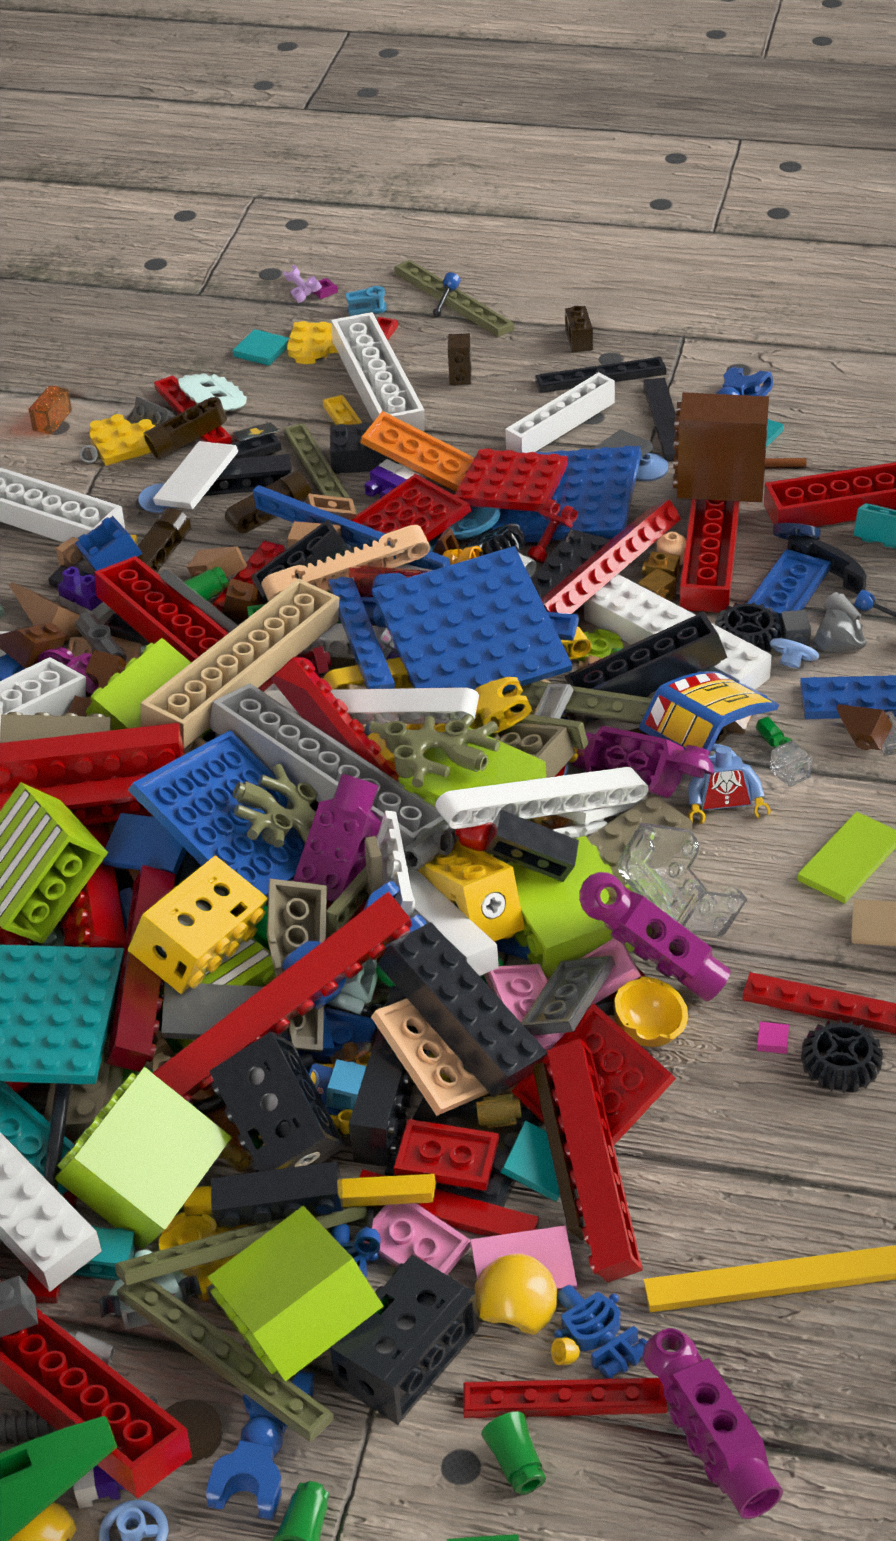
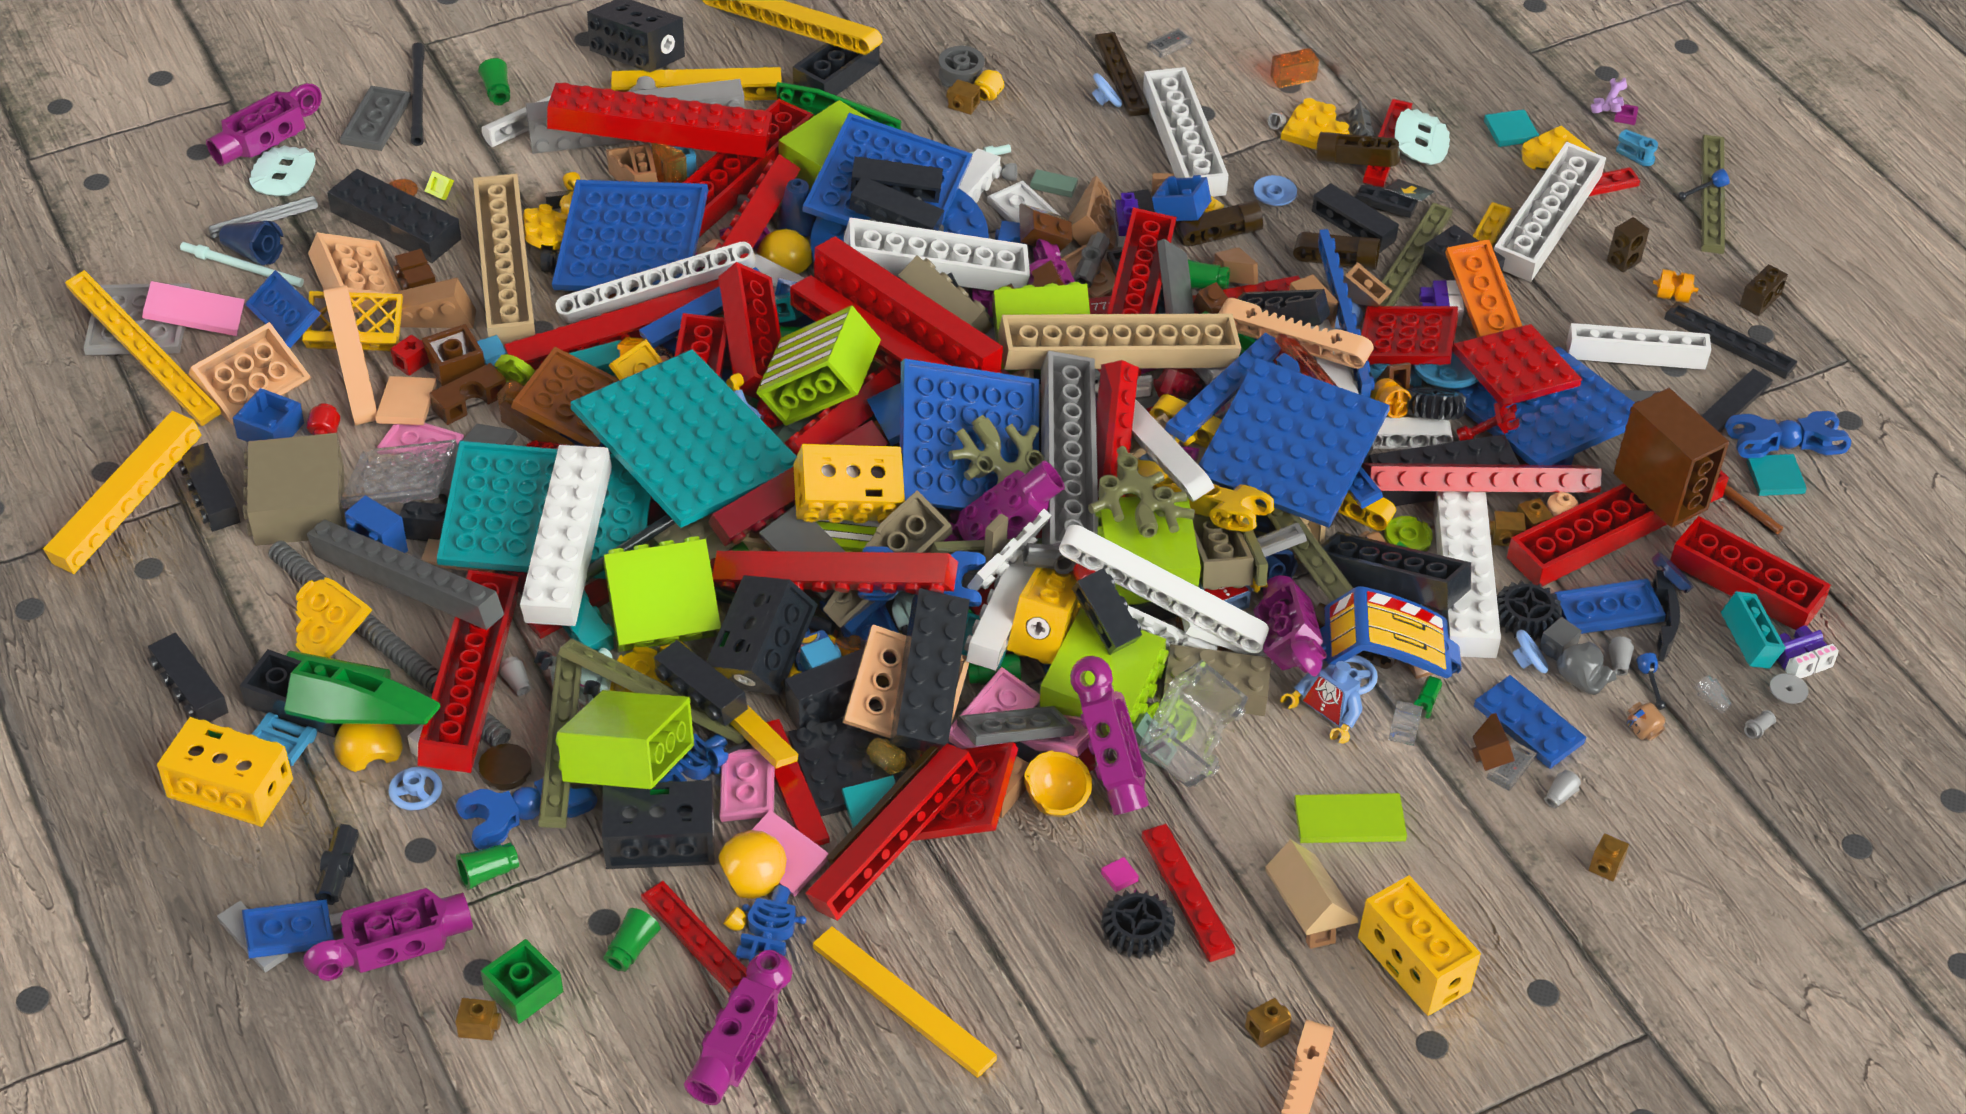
camera: 45 degrees right, 5 degrees up
white tile [153,441,238,510] -> none
red plate [394,1119,499,1190] -> none
none -> light orange wheel [1653,269,1699,303]

